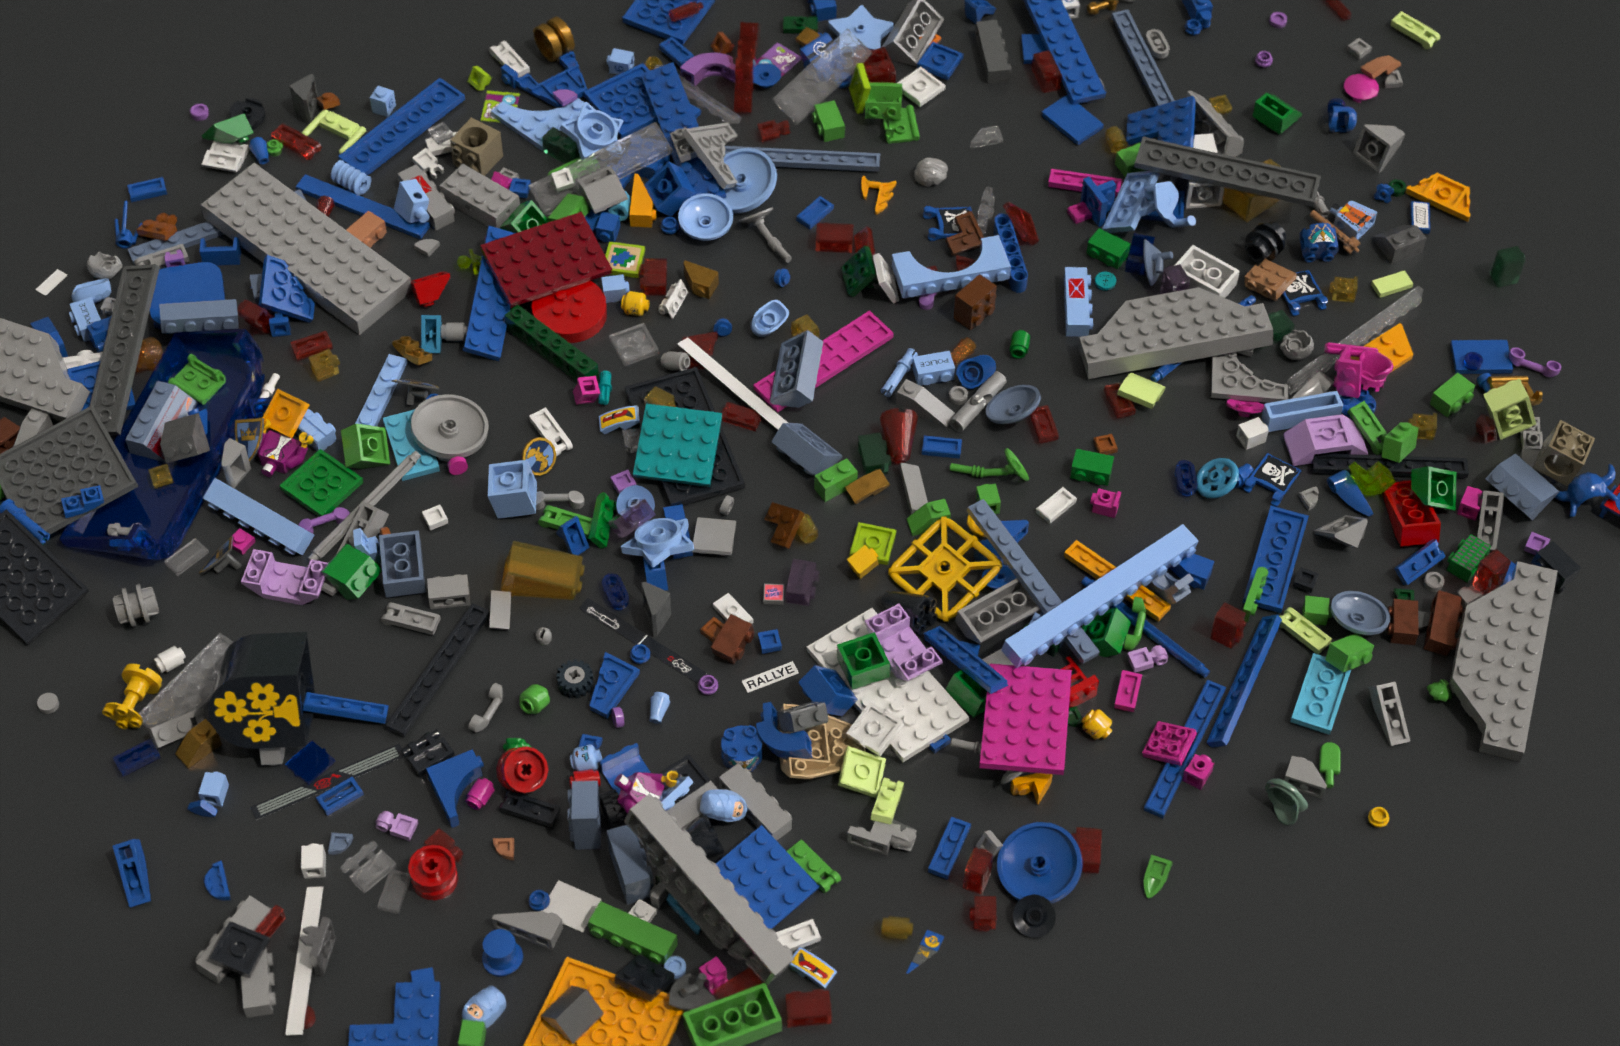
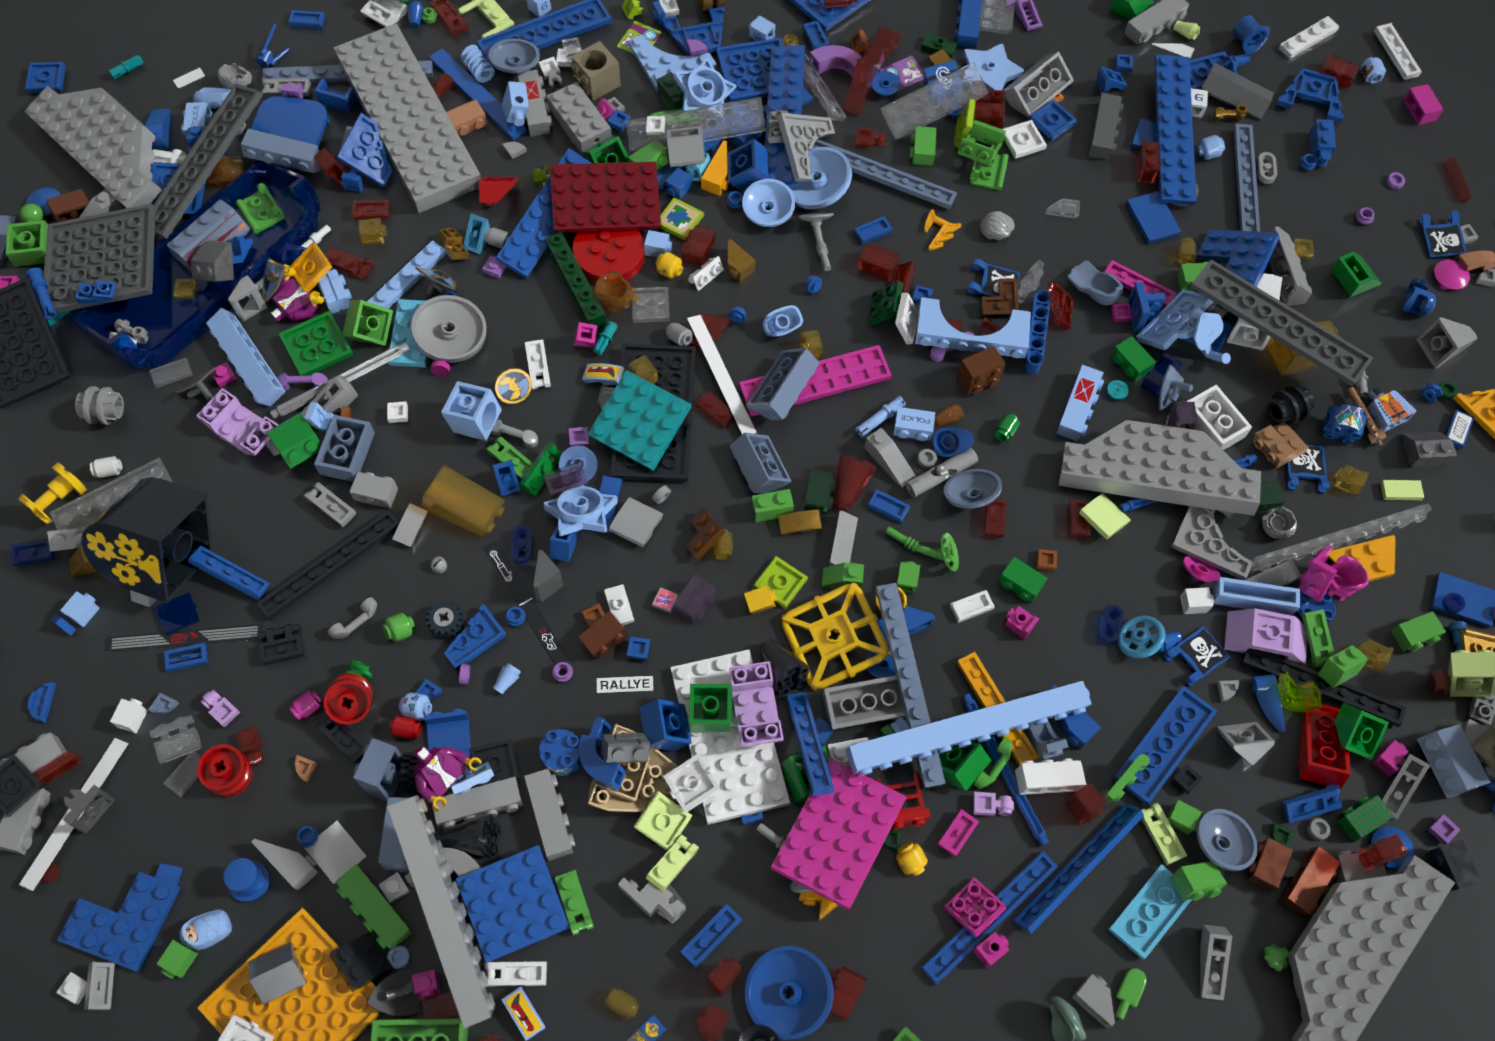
camera: 20 degrees right, 10 degrees up
dark orange hinge [136,213,177,241] -> none
blue arch [426,749,484,828] -> none
light blue piece [700,789,747,822] -> none
light grey plate [976,830,1003,861] -> none
dark pink axle [1324,342,1378,357] -> none
none -> clear red plate [325,247,375,279]
none -> medium lavender plate [483,255,507,279]
none -> sand blue dish [488,39,540,73]
none -> clear orange hair [594,271,639,313]
none -> blue tile [912,285,933,303]
none -> white brick [1015,758,1086,795]
none -> sand blue hair [1067,261,1123,306]
none -> light blue head [1197,135,1225,160]
none -> flag [1419,210,1467,259]

